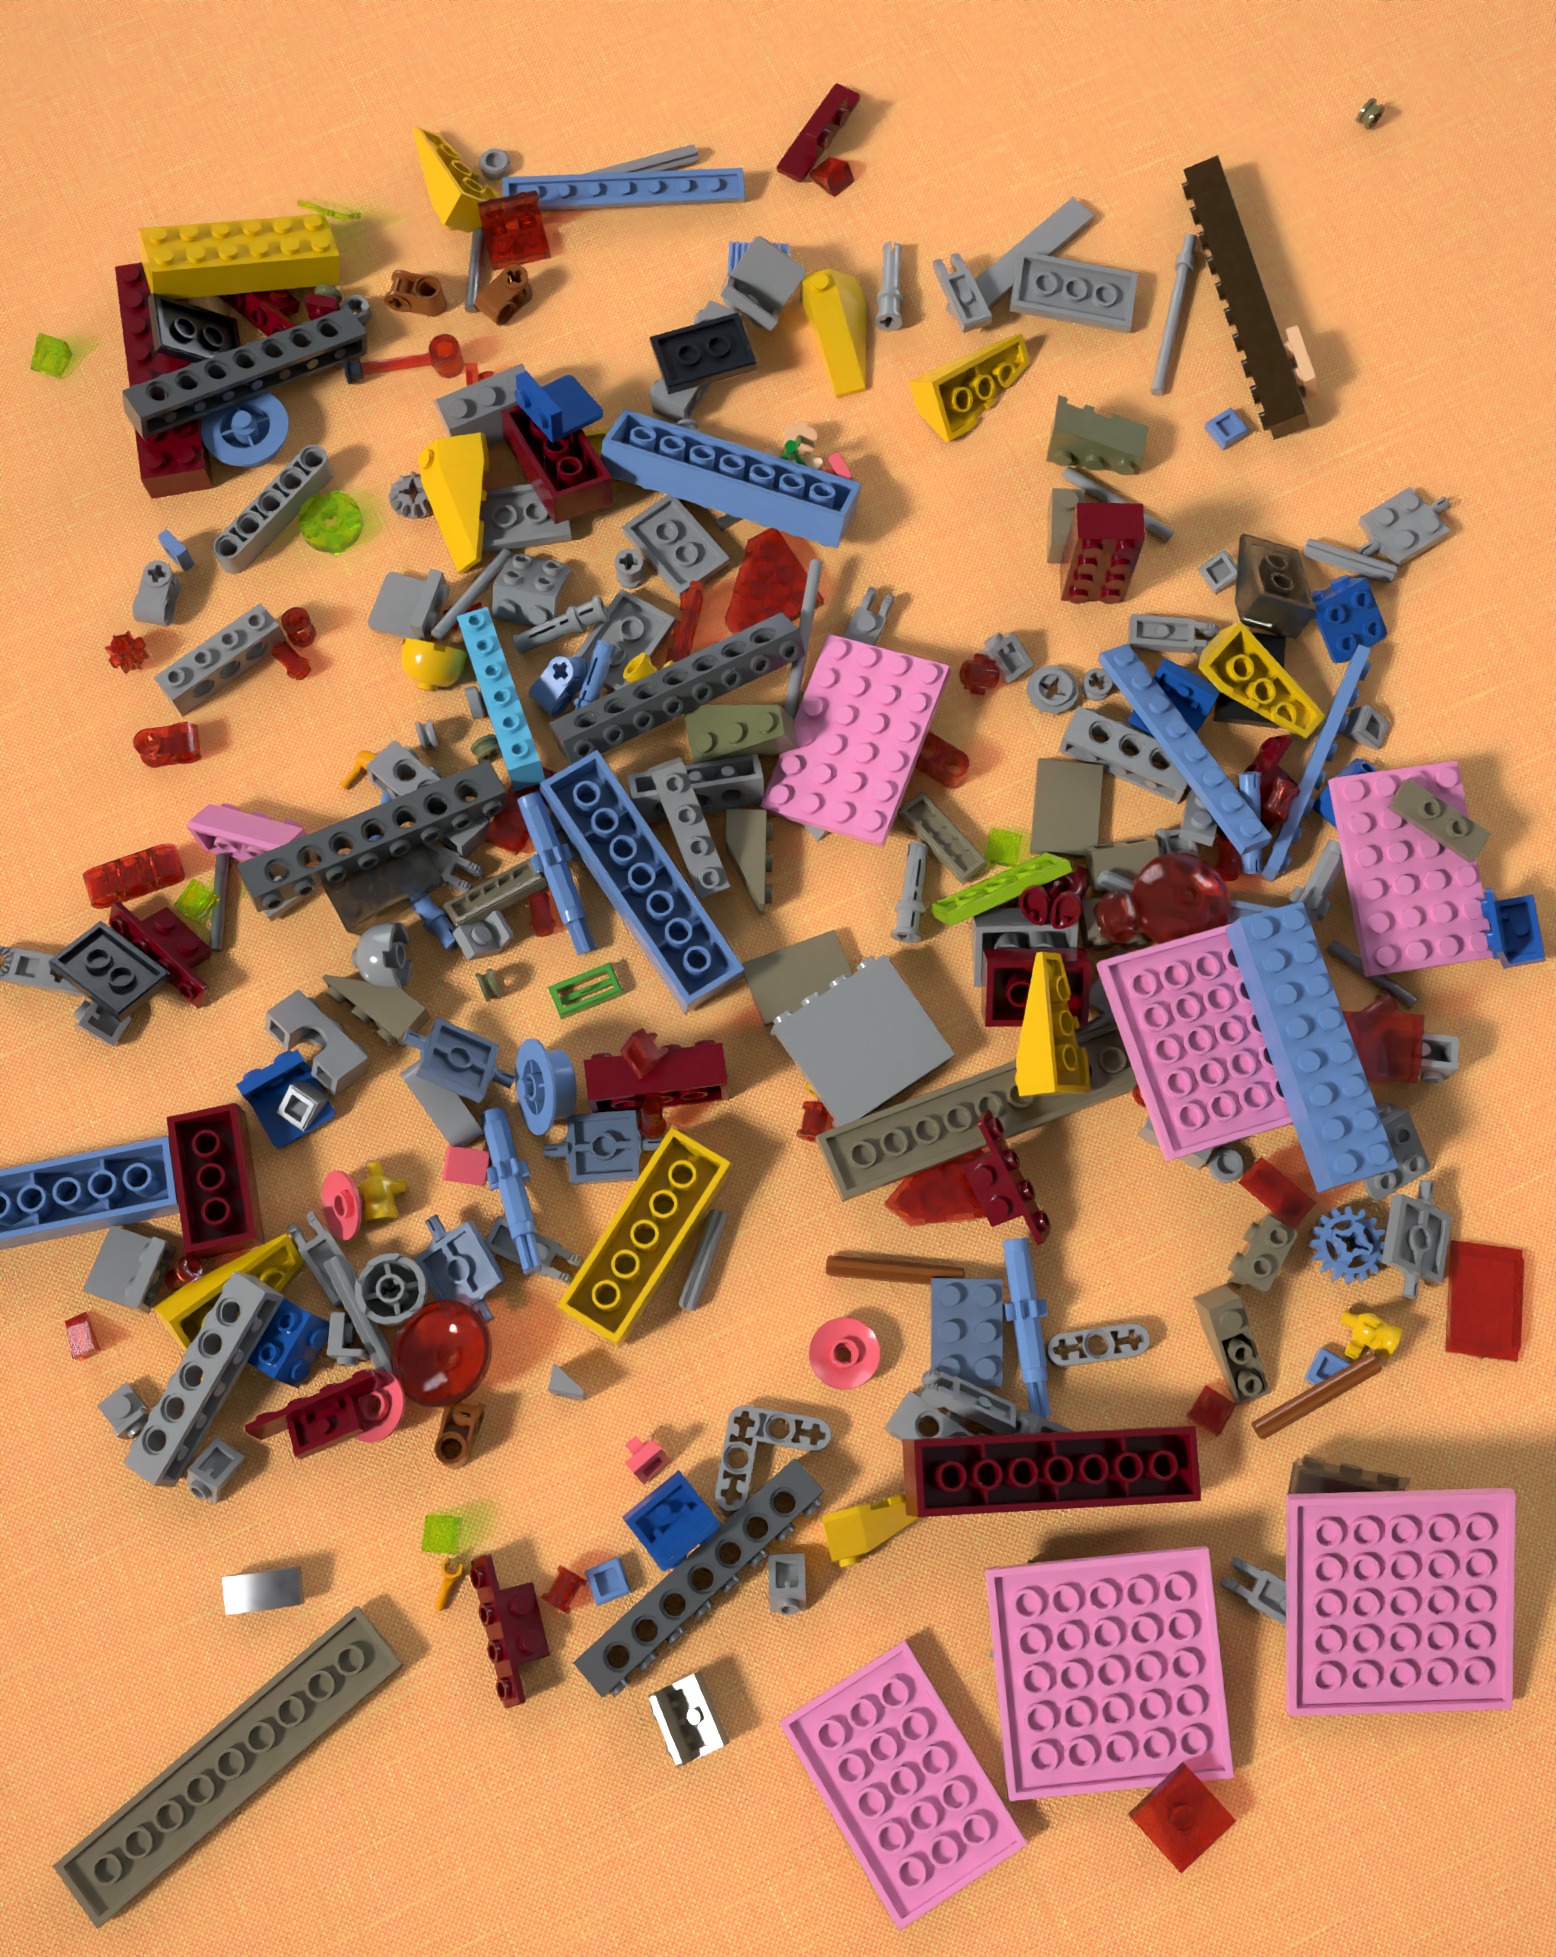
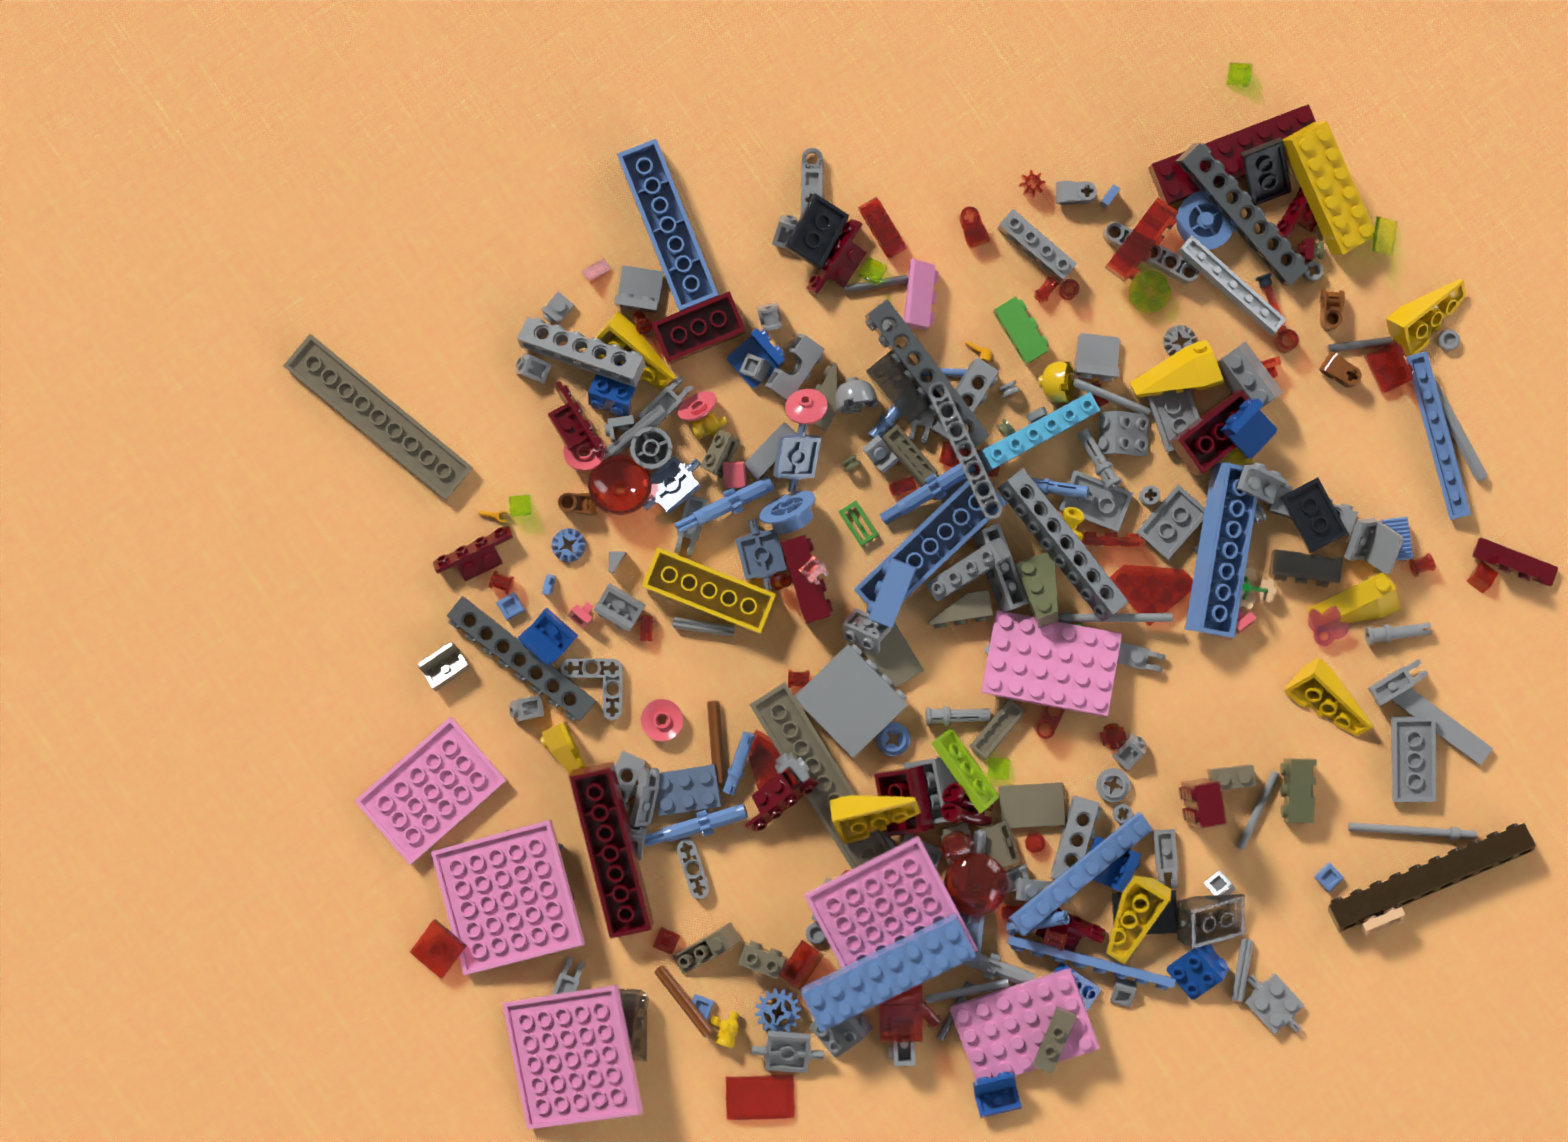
camera: 75 degrees right, 15 degrees up
flat silver slope [222,1566,305,1615] -> none
medium blue piece [529,656,588,718] -> none
none -> medium blue tile [542,574,556,596]
none -> medium blue gear [551,528,586,562]
none -> light grey bracket [593,583,646,631]
none -> clear red pin [639,615,655,642]
none -> dark tan bracket [700,429,740,478]
none -> medium blue pin [722,731,756,795]
none -> light grey piece [757,302,782,331]
none -> light grey bracket [775,753,810,782]
none -> coral dish [785,389,828,425]
none -> light grey bracket [842,608,891,653]
none -> medium blue brick [866,558,916,628]
none -> medium blue gear [876,722,910,756]
none -> light grey bar [925,979,1010,1004]
none -> light grey beam [929,382,1002,519]
none -> bright green brick [993,296,1049,366]
none -> clear red tile [1024,832,1046,853]
none -> clear red brick [1105,197,1178,283]
none -> light grey plate [1177,235,1286,336]
none -> light grey bracket [1237,463,1288,504]
none -> clear smoke wedge [1268,549,1343,588]
none -> clear pink plate [1308,606,1350,646]
none -> clear red bush [1408,553,1436,577]

